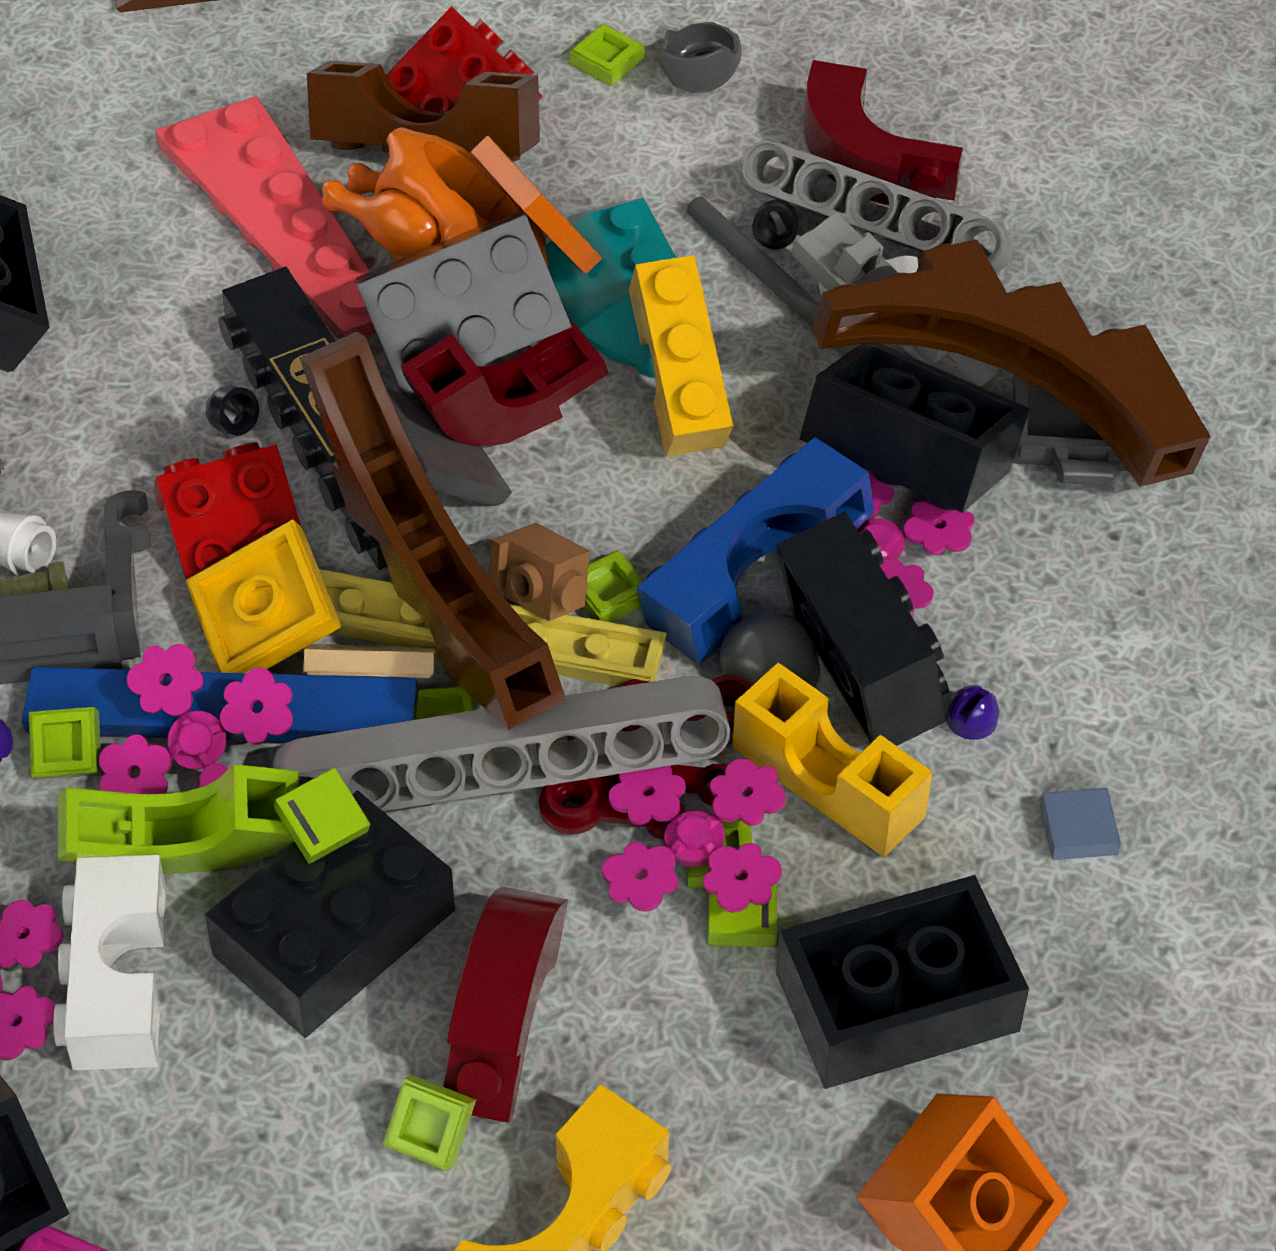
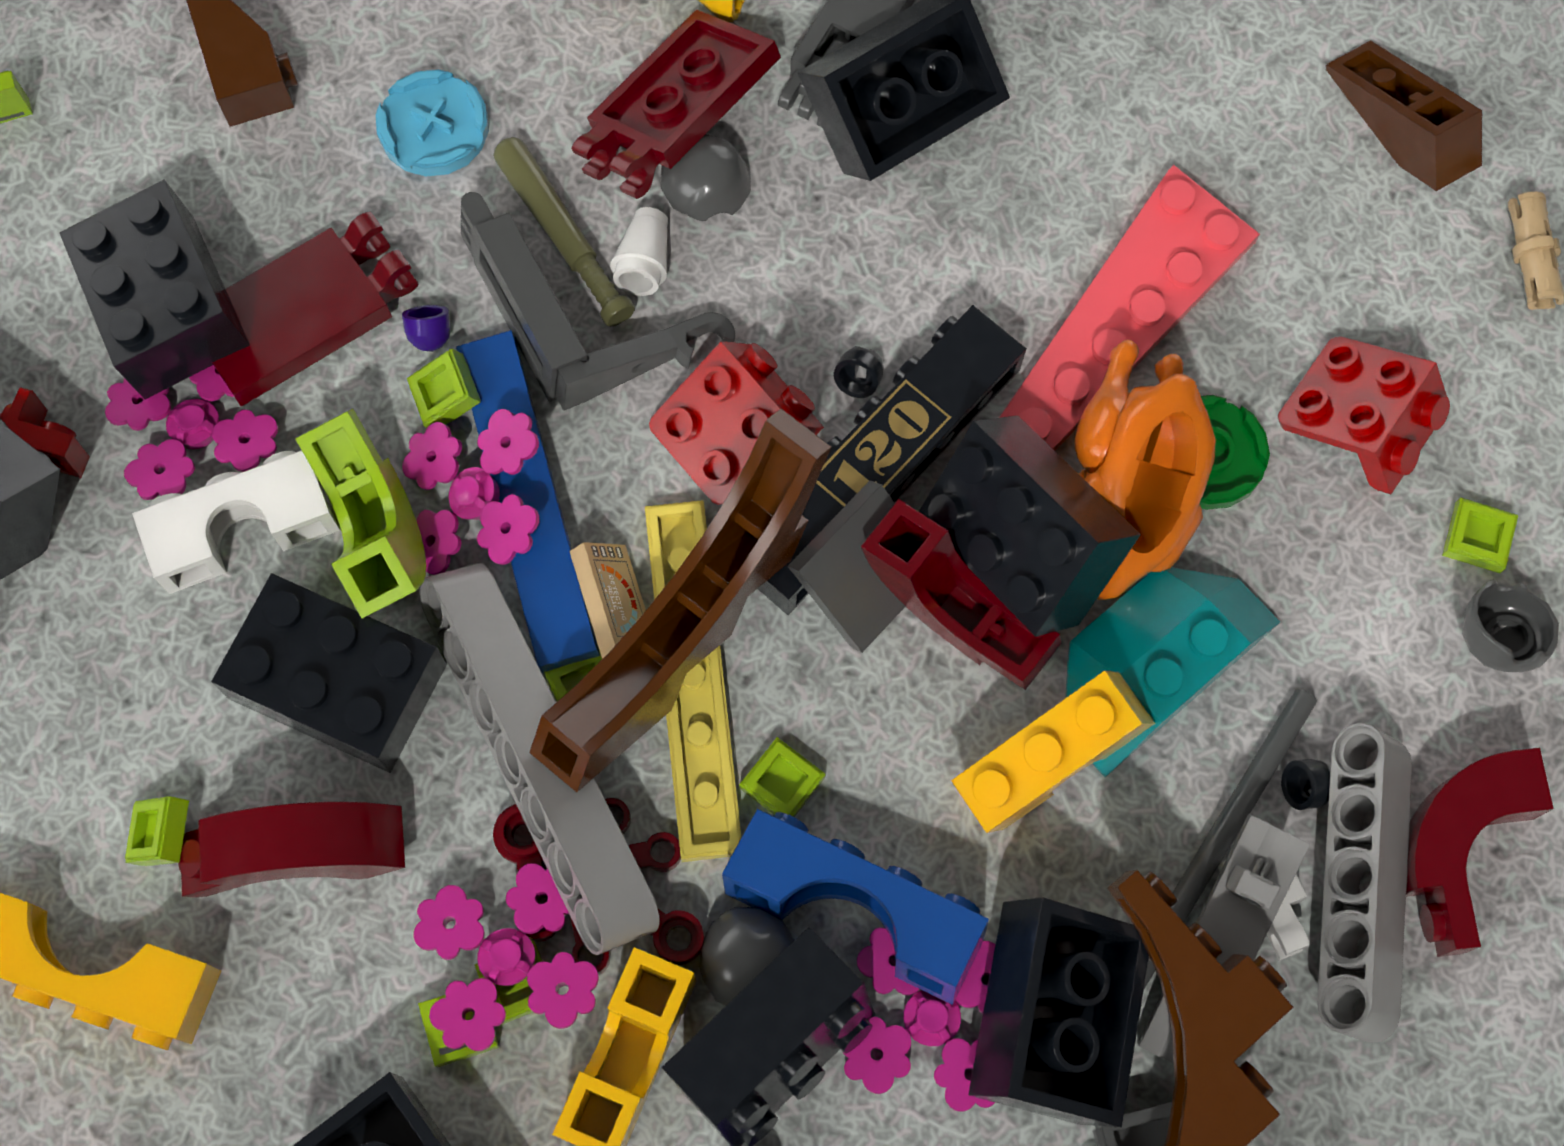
camera: 70 degrees right, 20 degrees up
yellow plate [185,519,341,673] -> none
lime tile [274,767,371,864] -> none
reddish brown arch [307,60,540,162] -> none
orange tile [471,136,602,274] -> none
medium nougat brick [488,523,590,621] -> none

